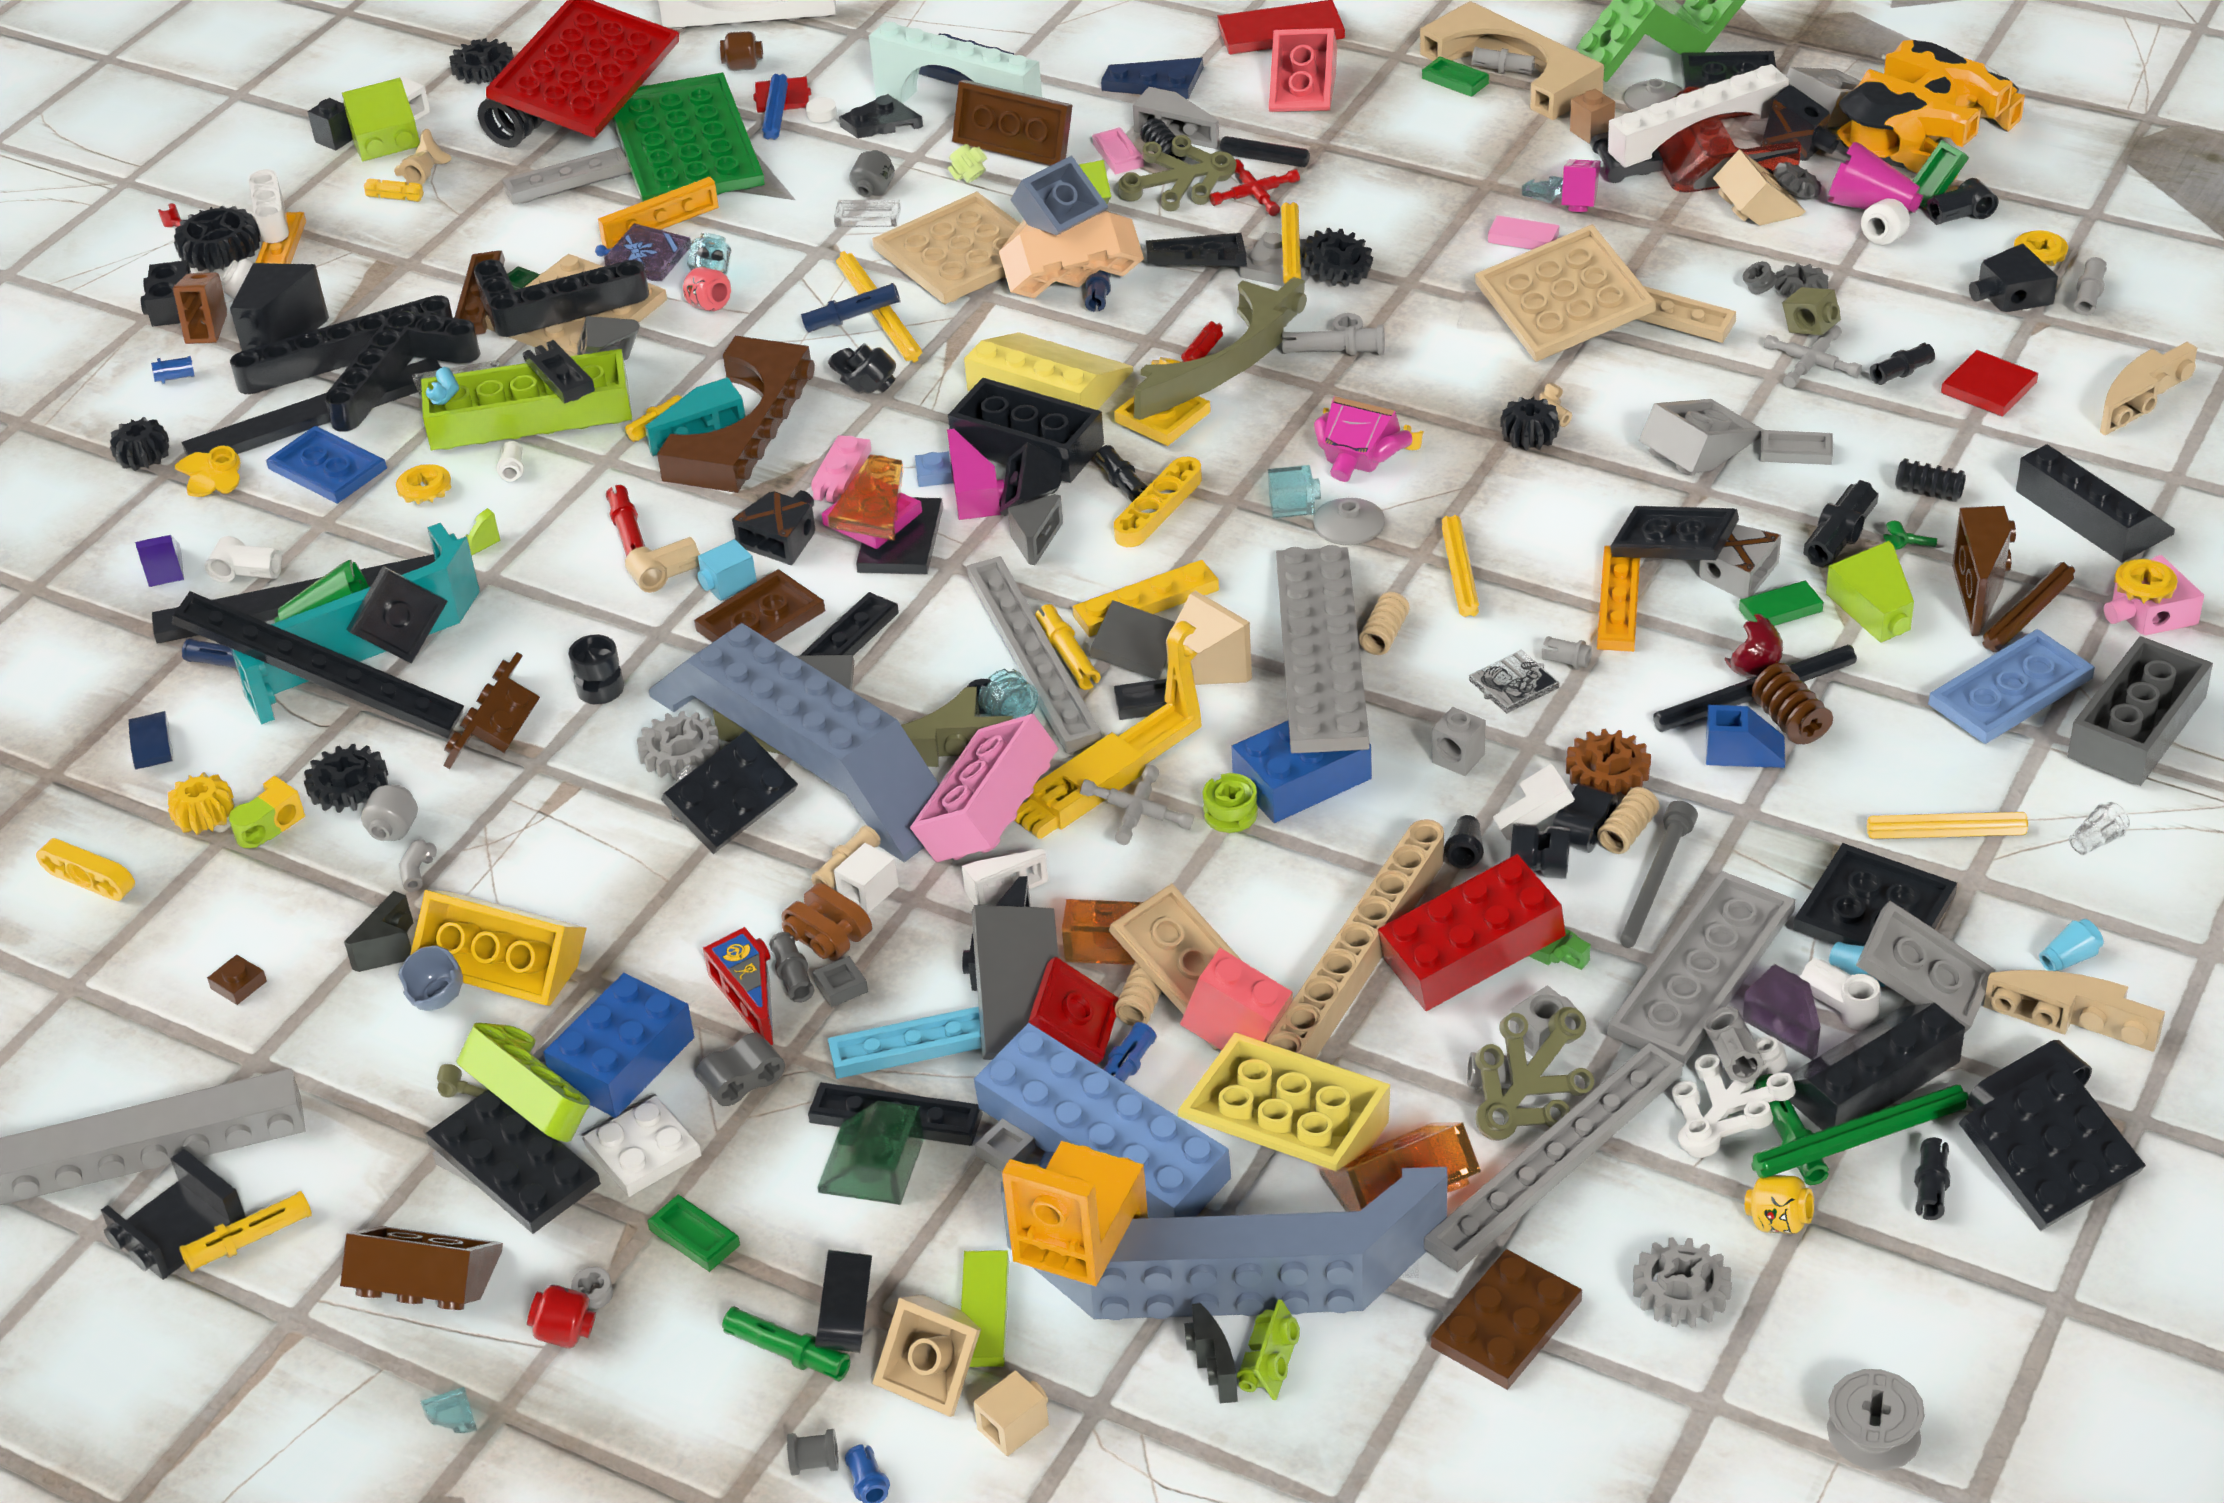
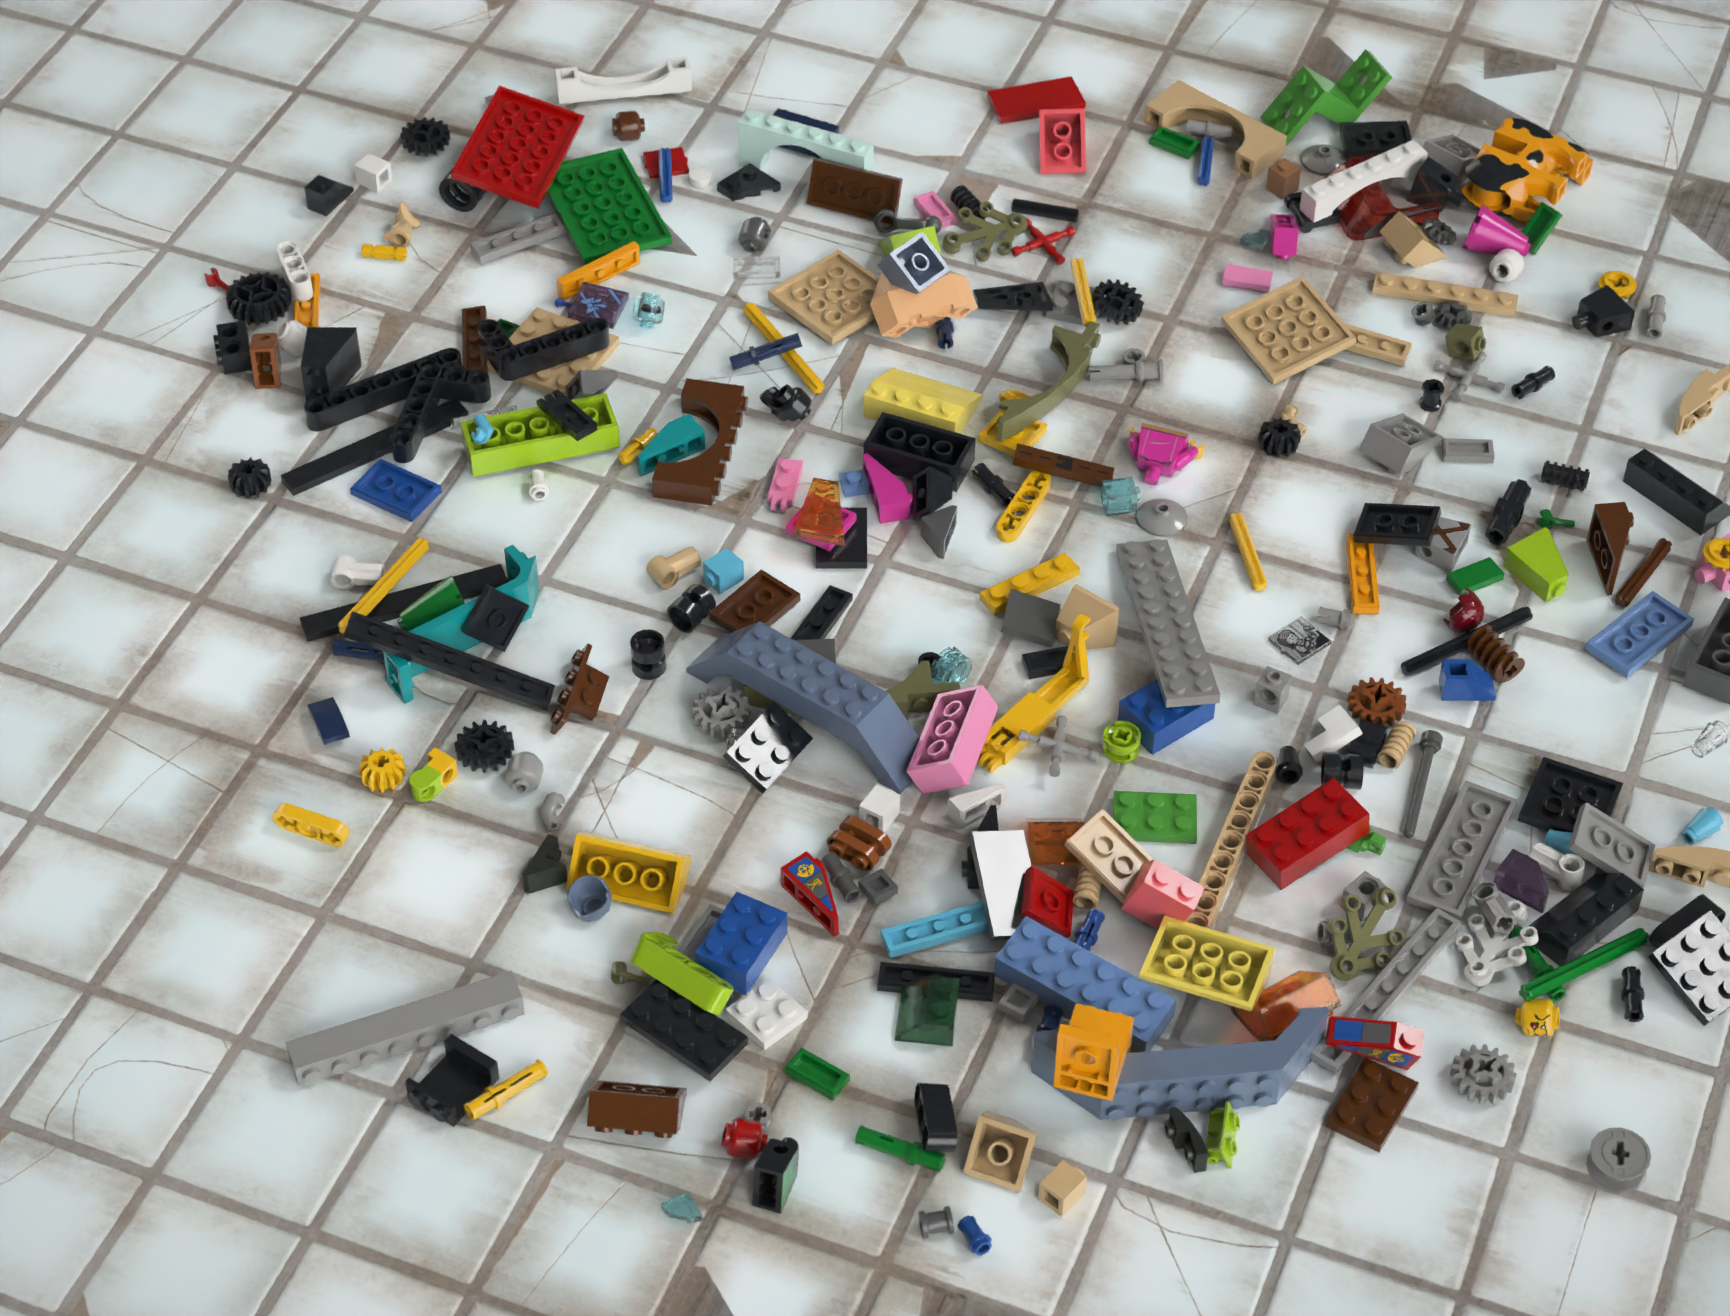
camera: 10 degrees left, 5 degrees up
dark purple slope [135,535,184,587] -> none
blue pin [151,356,195,384] -> none
yellow plate [175,446,241,497] -> none
reddish brown plate [207,954,267,1005] -> none
lime slope [342,77,420,162] -> none
yellow gear [396,464,451,505] -> none
lime tile [465,508,501,555] -> none
red pin [606,485,645,557] -> none
coral head [683,267,731,311] -> none
dark grey axle [696,1033,785,1106] -> none
black torso [732,490,816,566] -> none
tan pin [811,825,881,889] -> none
yellowish green gear [948,144,988,183] -> none
lime tile [961,1250,1009,1367] -> none
light grey plate [967,556,1102,753] -> none
yellow pin [1035,604,1101,690] -> none
dark blue wing [1101,57,1204,99] -> none
light grey slope [1133,87,1220,149] -> none
red axle [1181,321,1223,362] -> none
tan piece [1359,592,1410,655] -> none
yellow axle [1867,812,2028,839] -> none
black piece [1927,178,1999,225] -> none
red tile [1941,350,2038,417] -> none
none -> yellow axle [338,538,429,633]
none -> black wheel [667,584,716,633]
none -> black torso [752,1137,799,1214]
none -> dark grey piece [874,209,942,234]
none -> reddish brown tile [1012,443,1114,489]
none -> bright green plate [1113,791,1197,844]
none -> blue axle [1197,136,1214,186]
none -> slope [1325,1016,1425,1070]
none -> tan plate [1372,272,1518,317]
none -> black bush [1419,379,1444,412]

